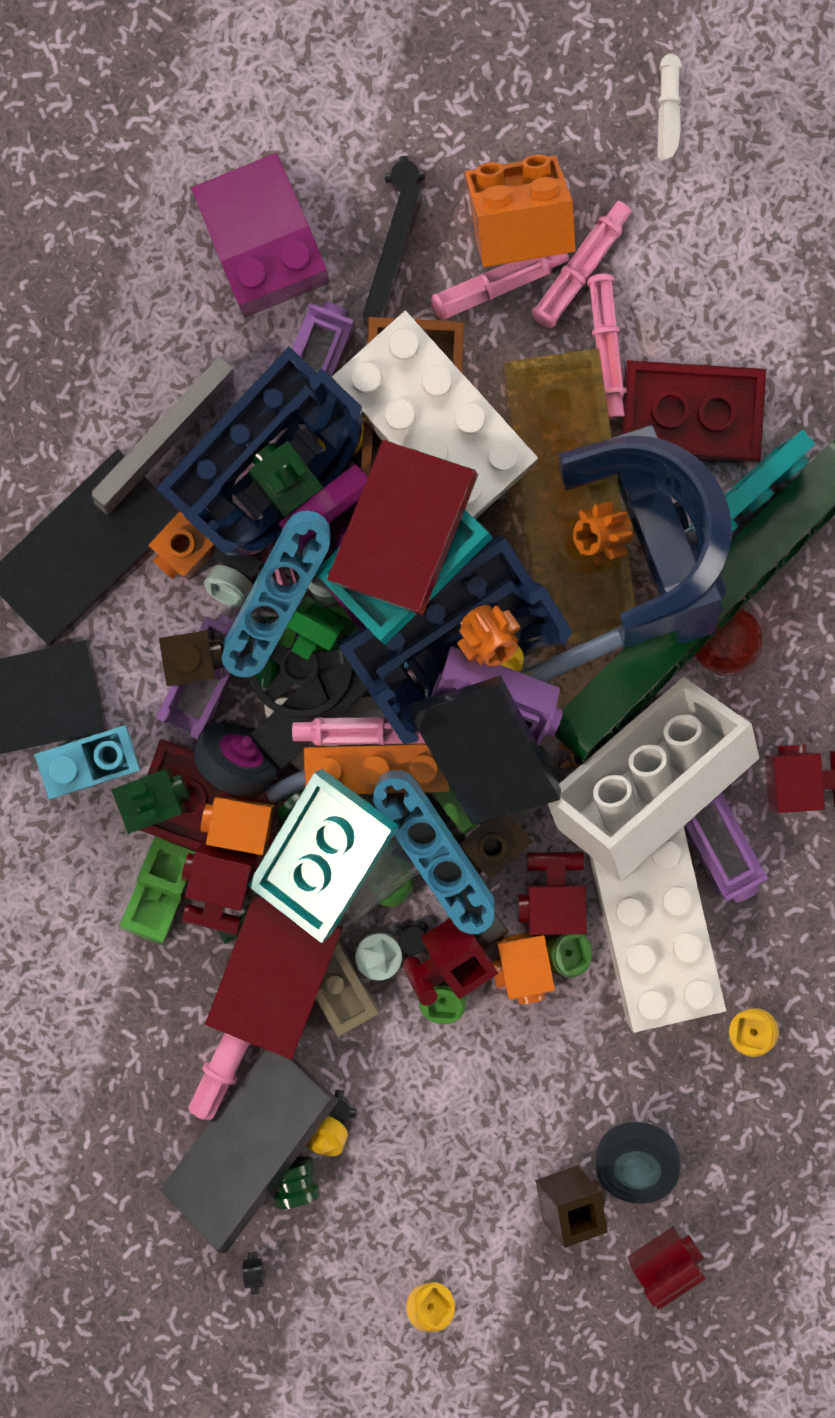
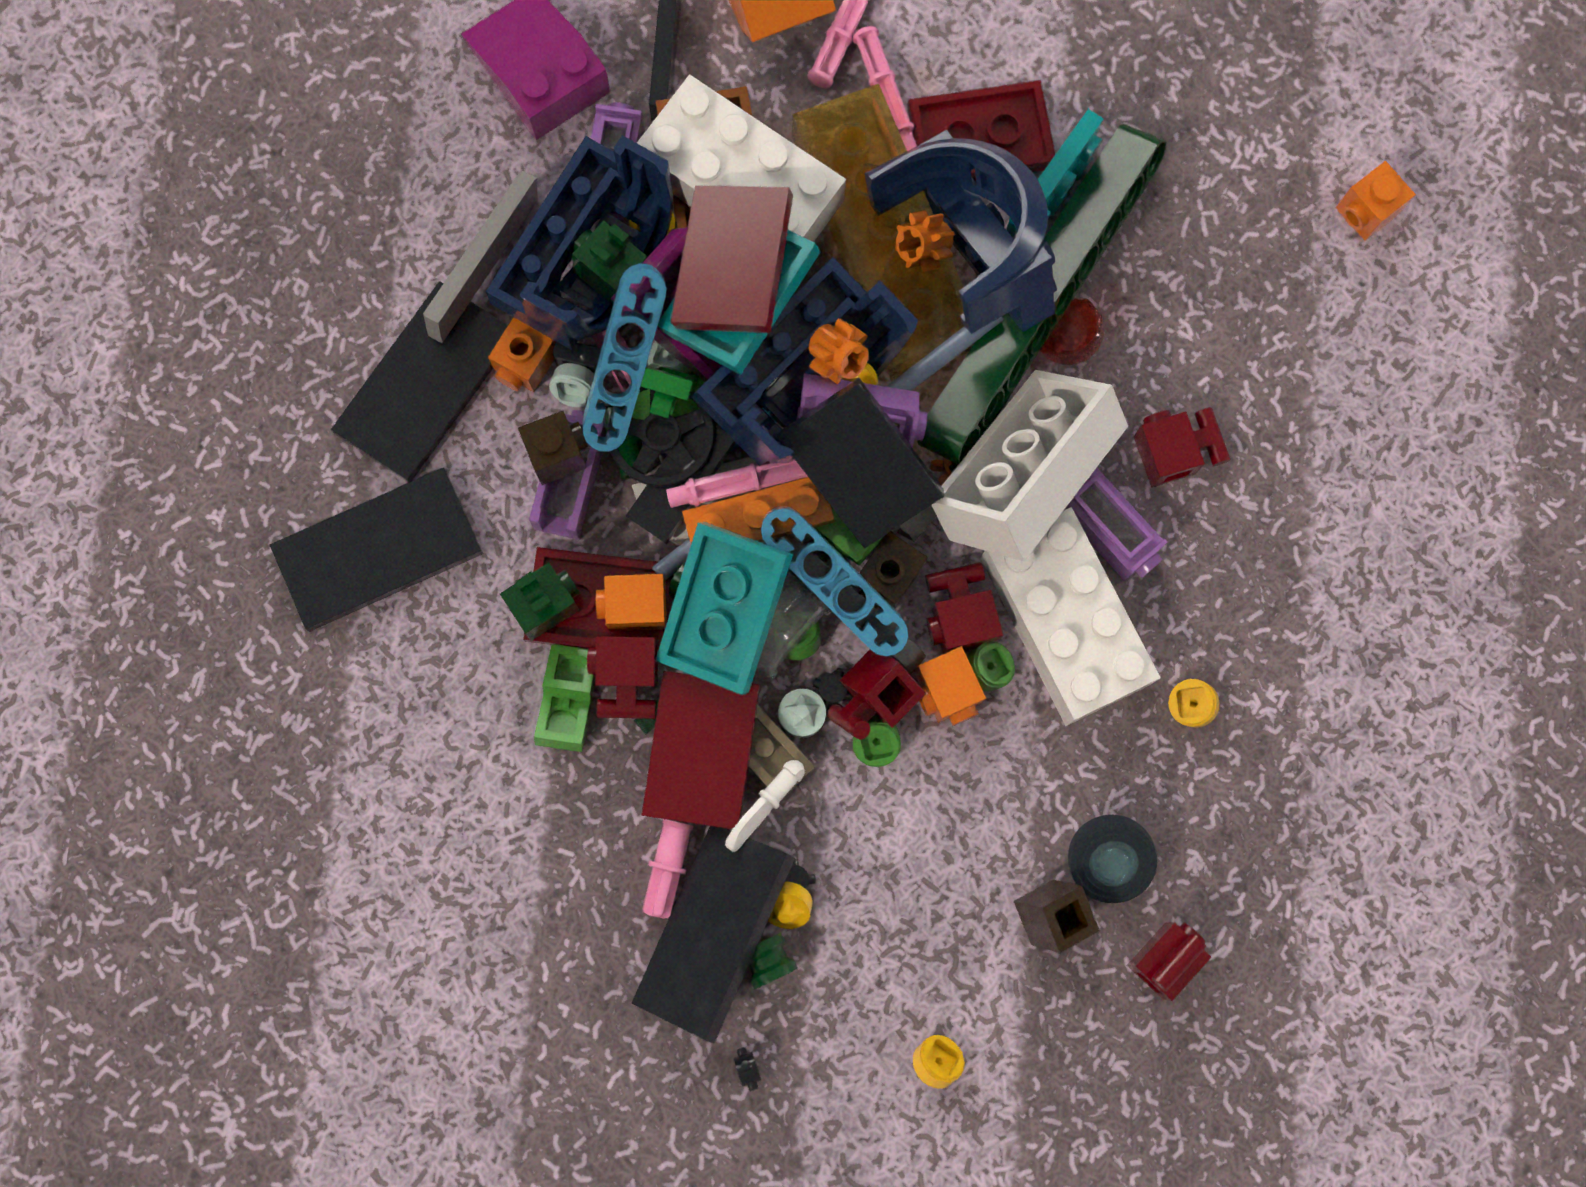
camera: 15 degrees left, 10 degrees down
medium azure slope [34,725,141,799] -> none
black wheel [194,722,279,797] -> none
bright pink piece [431,253,569,320] -> none
none -> white piece [725,760,805,852]

